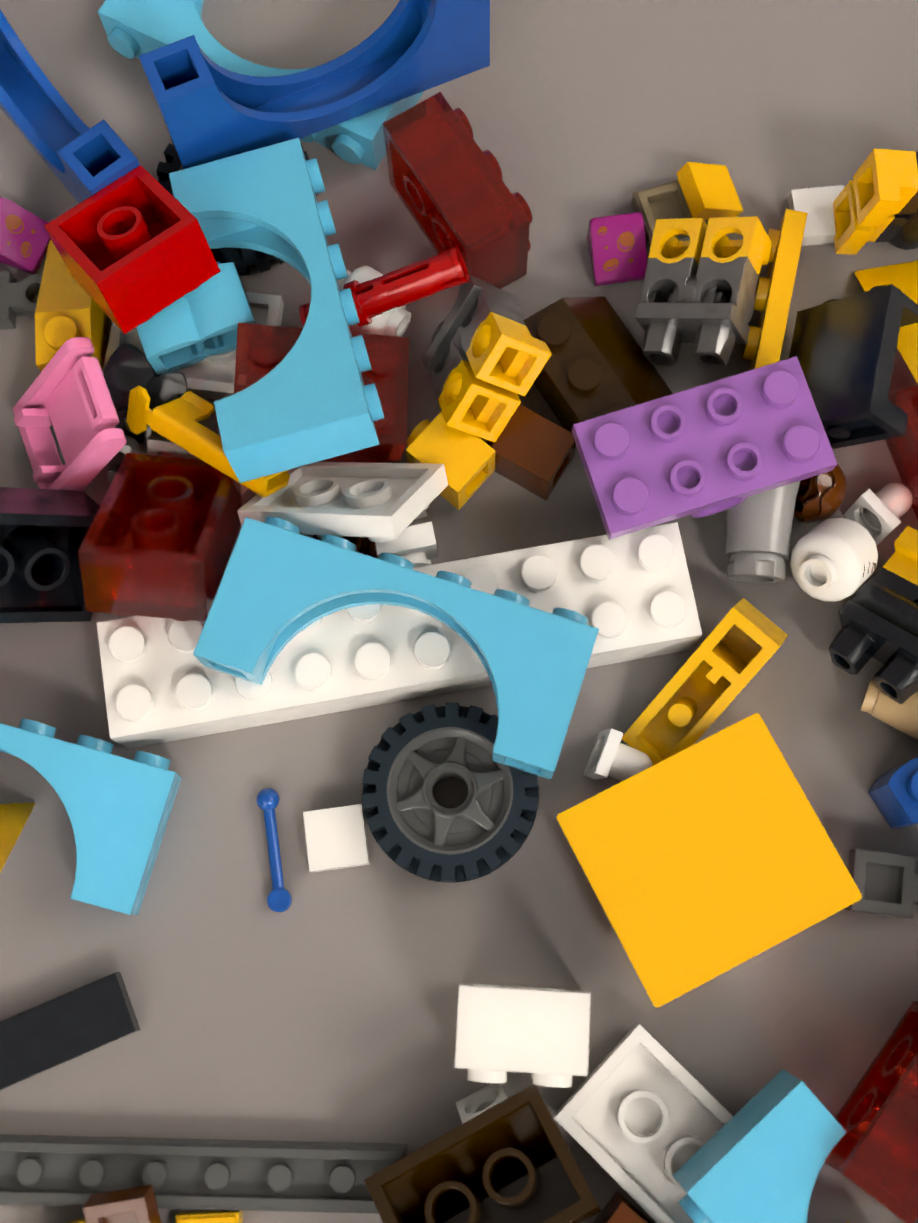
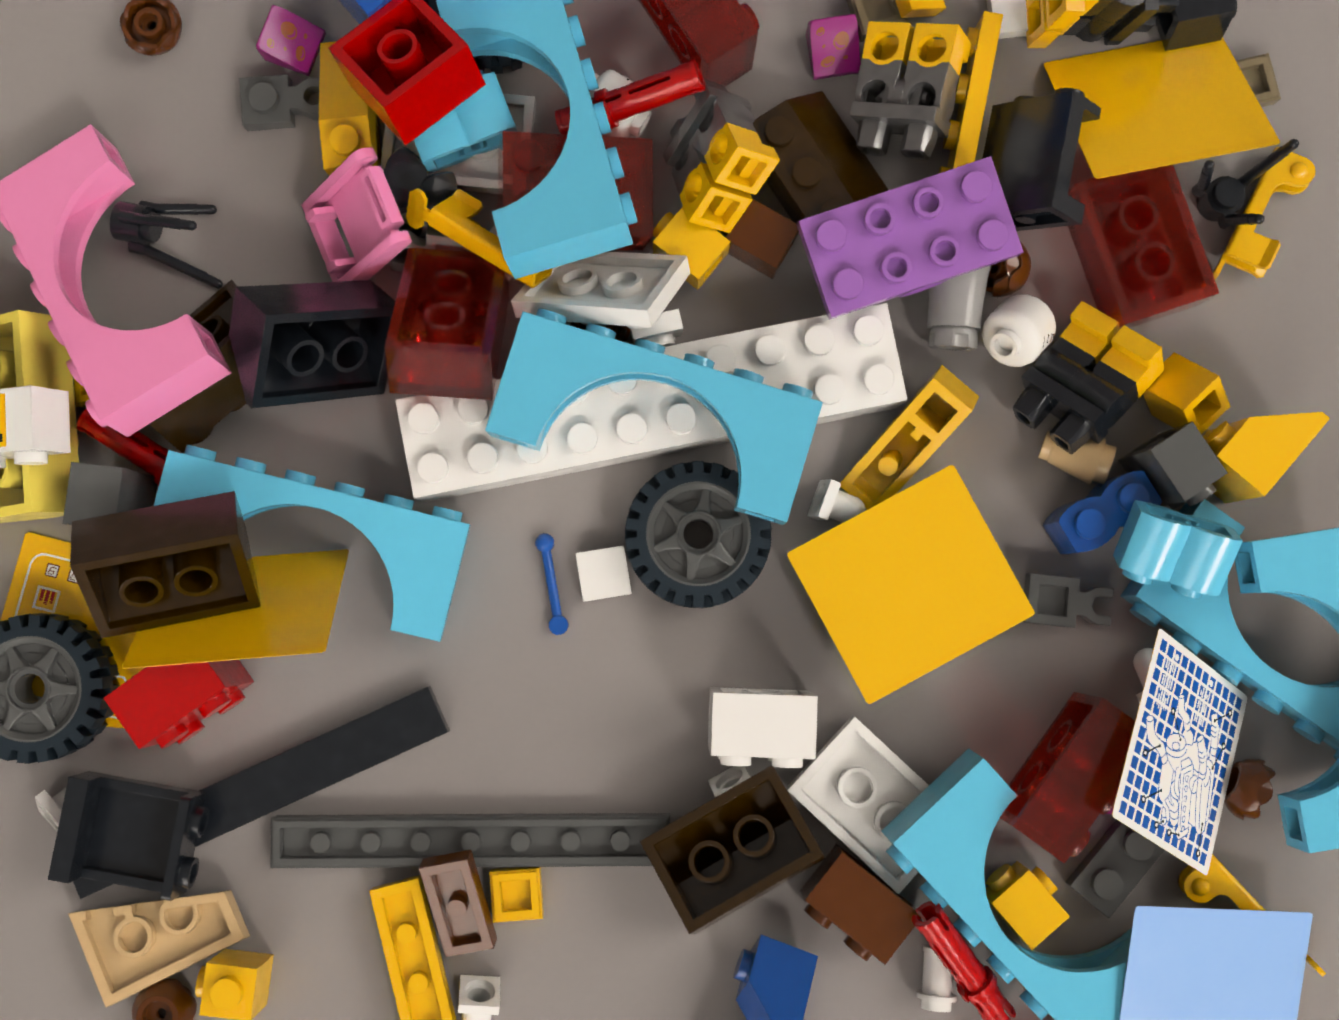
camera: 10 degrees left, 10 degrees up
white piece [843,482,913,546] -> none

